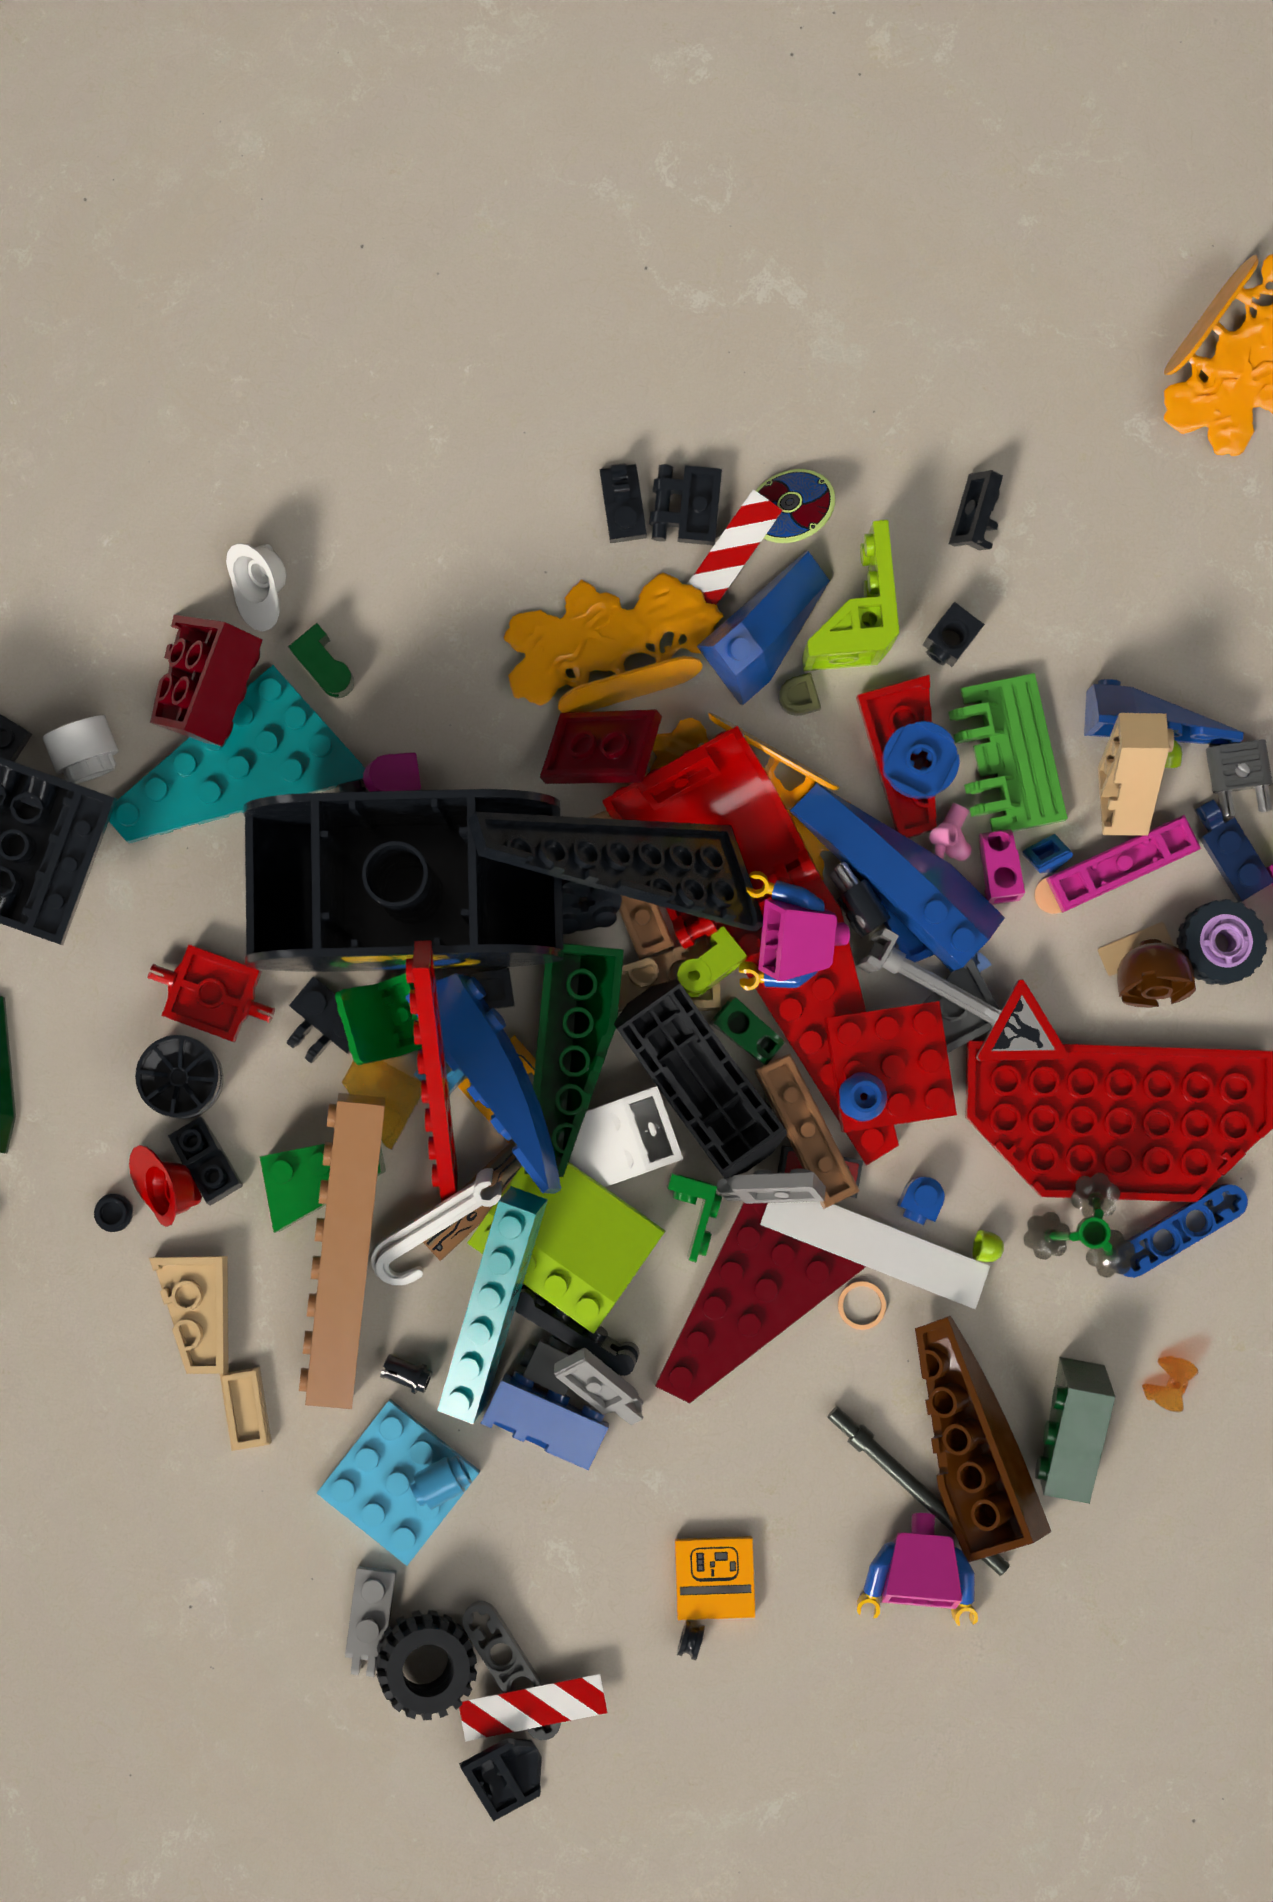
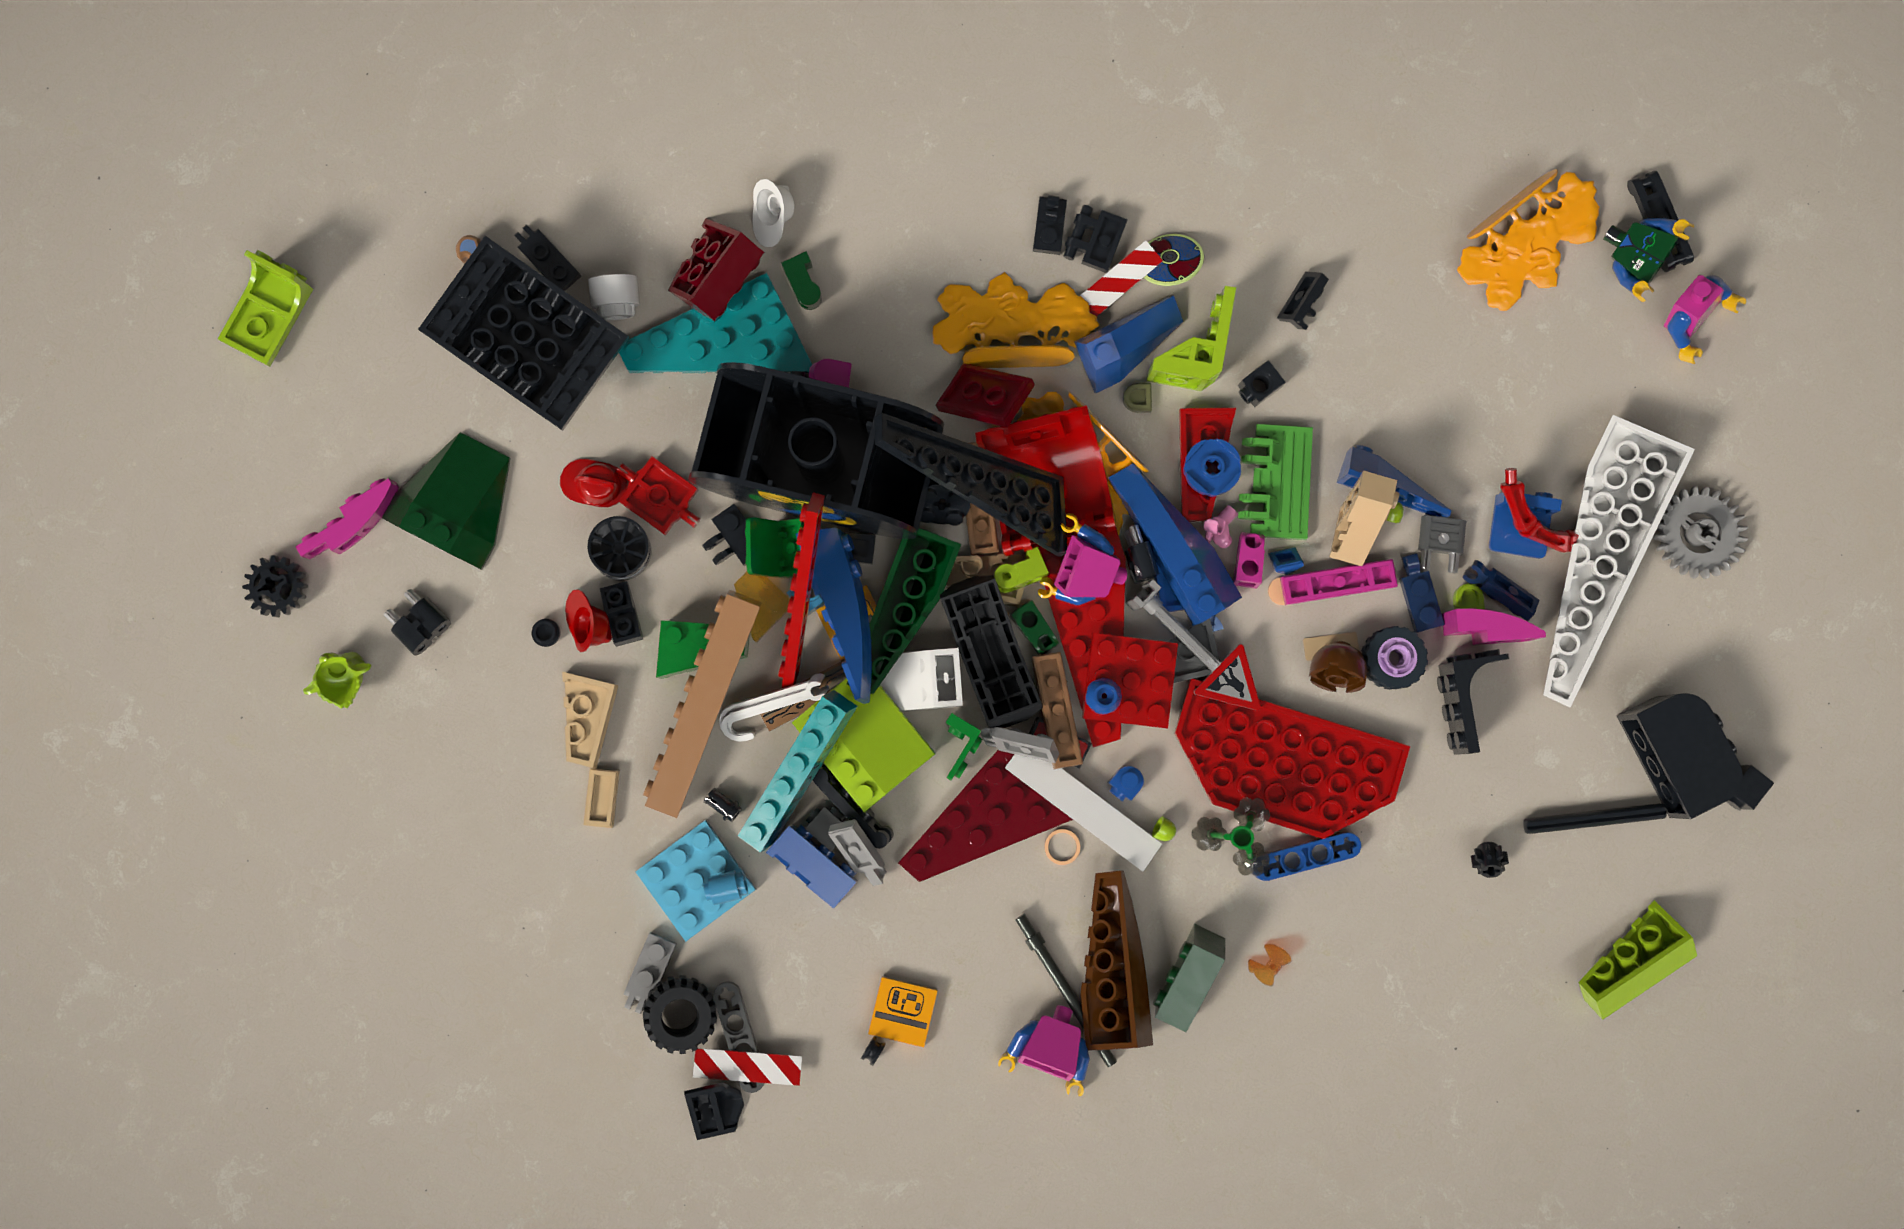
camera: 15 degrees right, 0 degrees up
none -> red piece [560,459,627,508]

